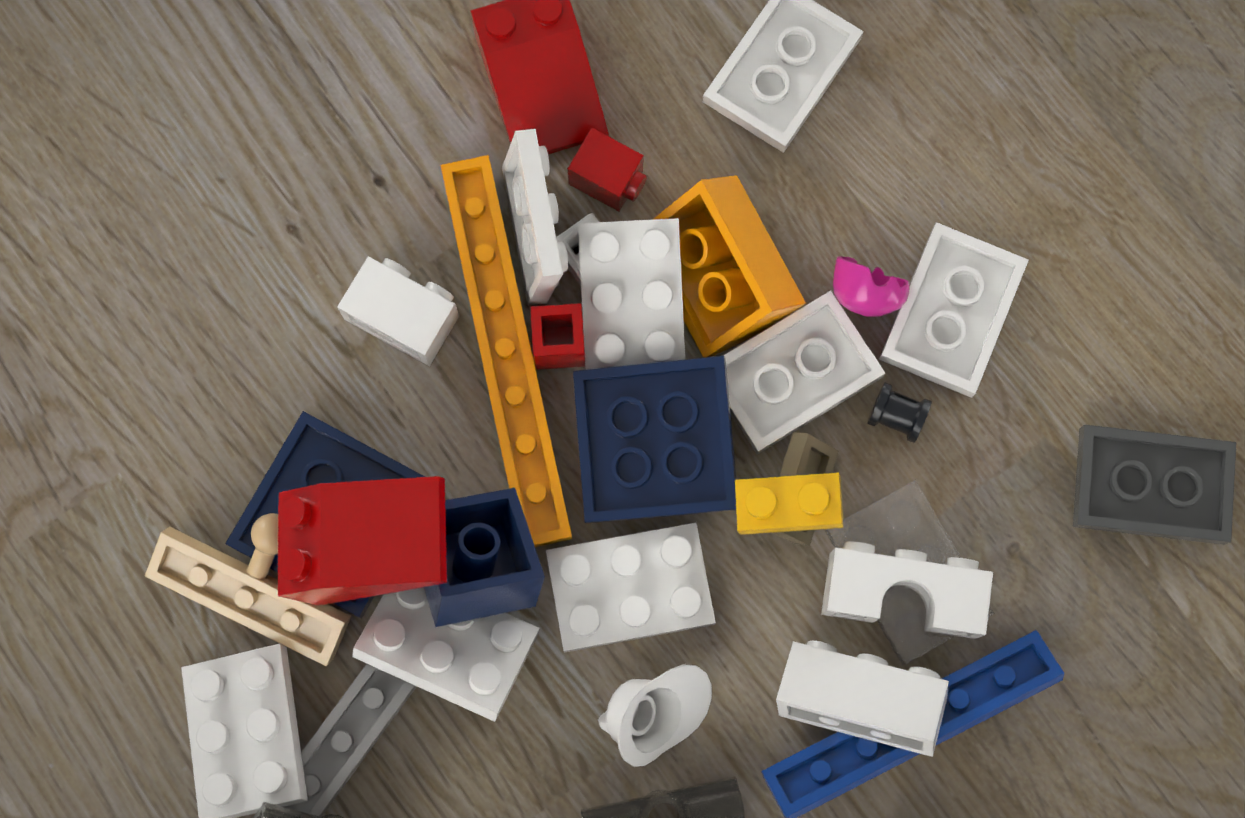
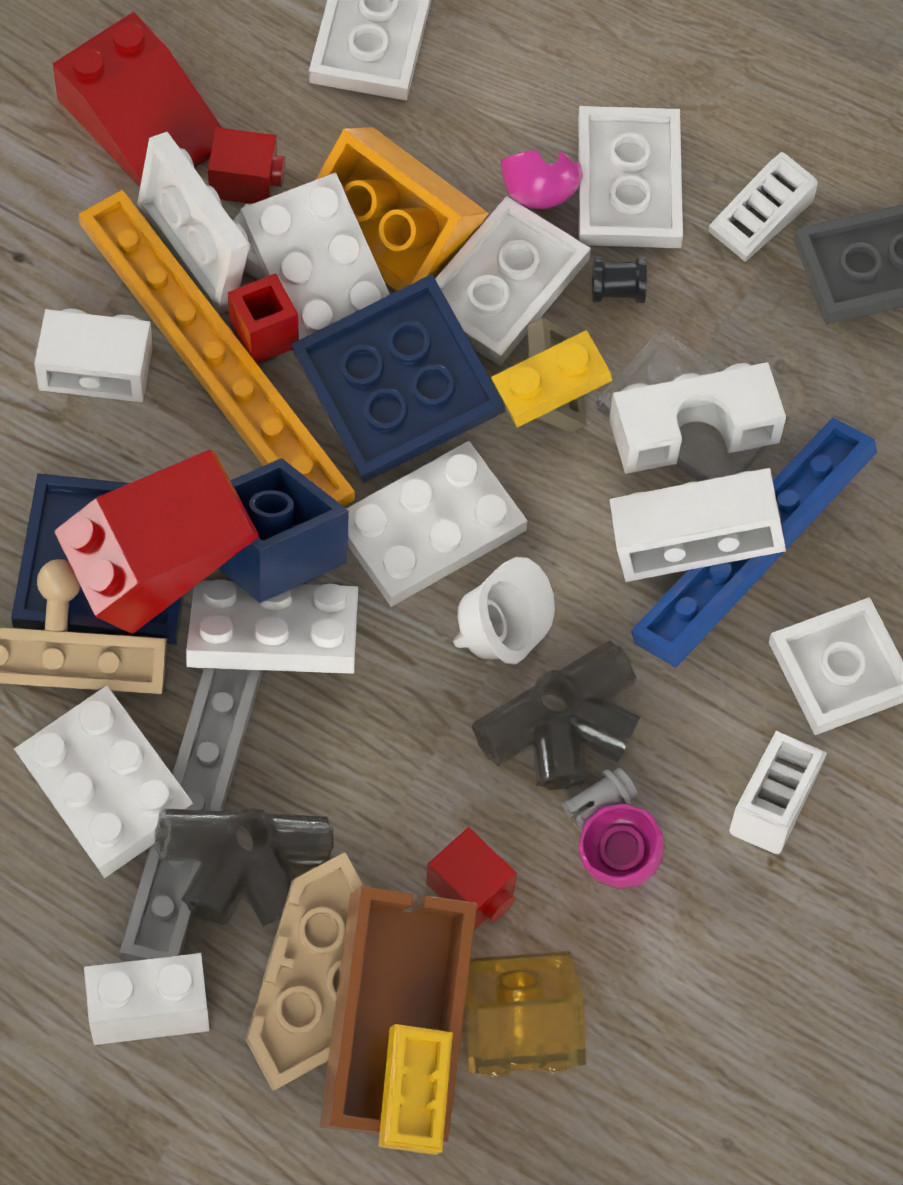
camera: 25 degrees left, 15 degrees down
none -> white slope [708,152,818,262]

